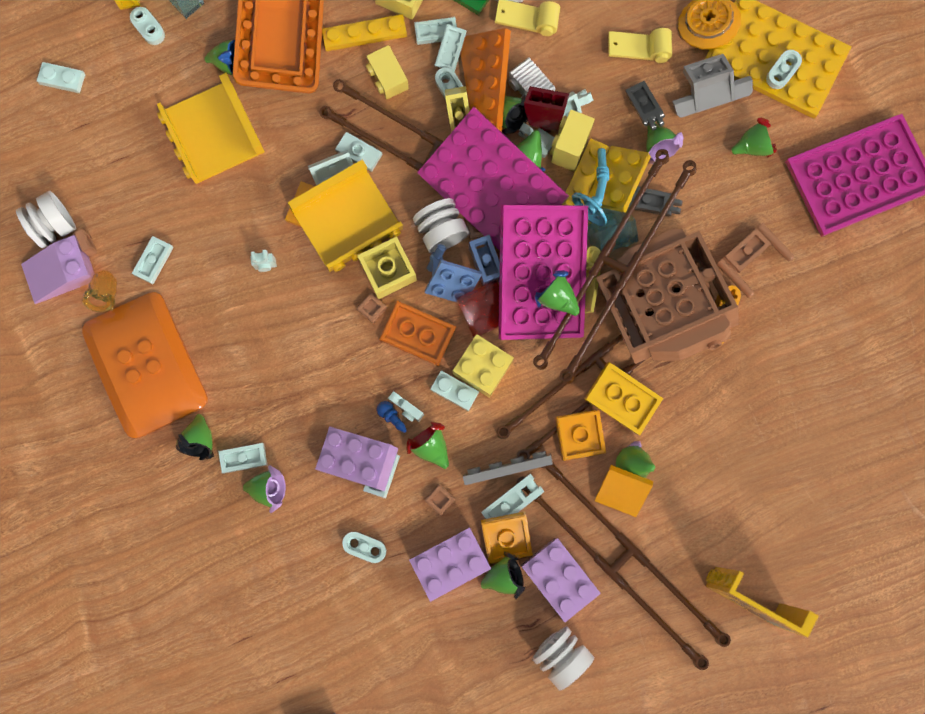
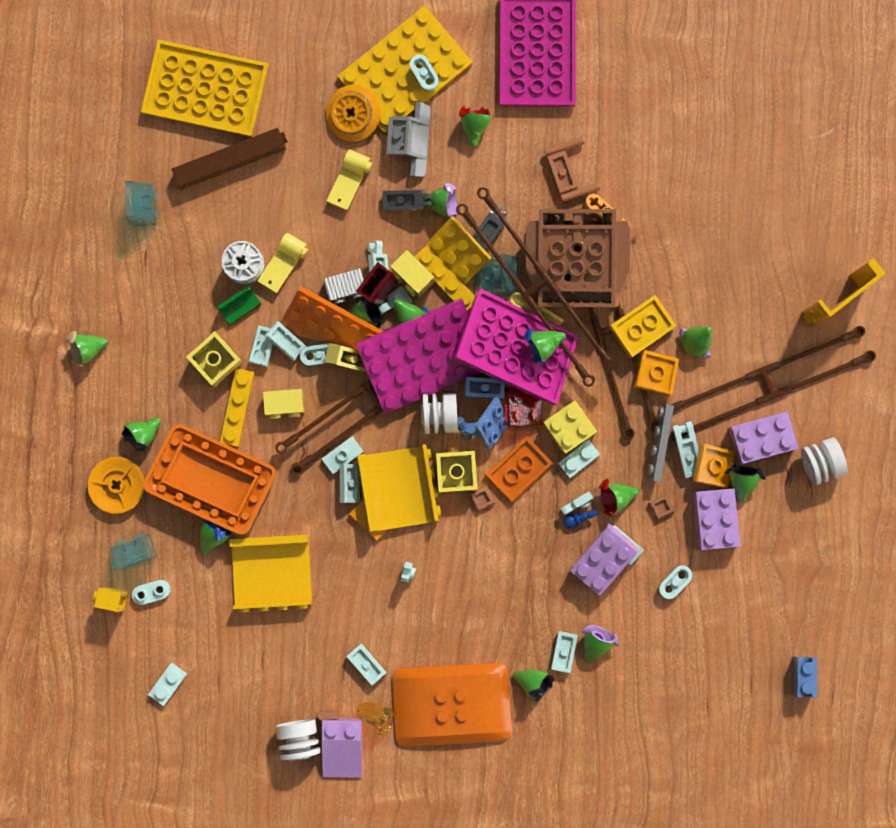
camera: 65 degrees left, 5 degrees up
medium azure dish [572,148,610,226] -> none
light orange tile [595,465,653,517] -> none

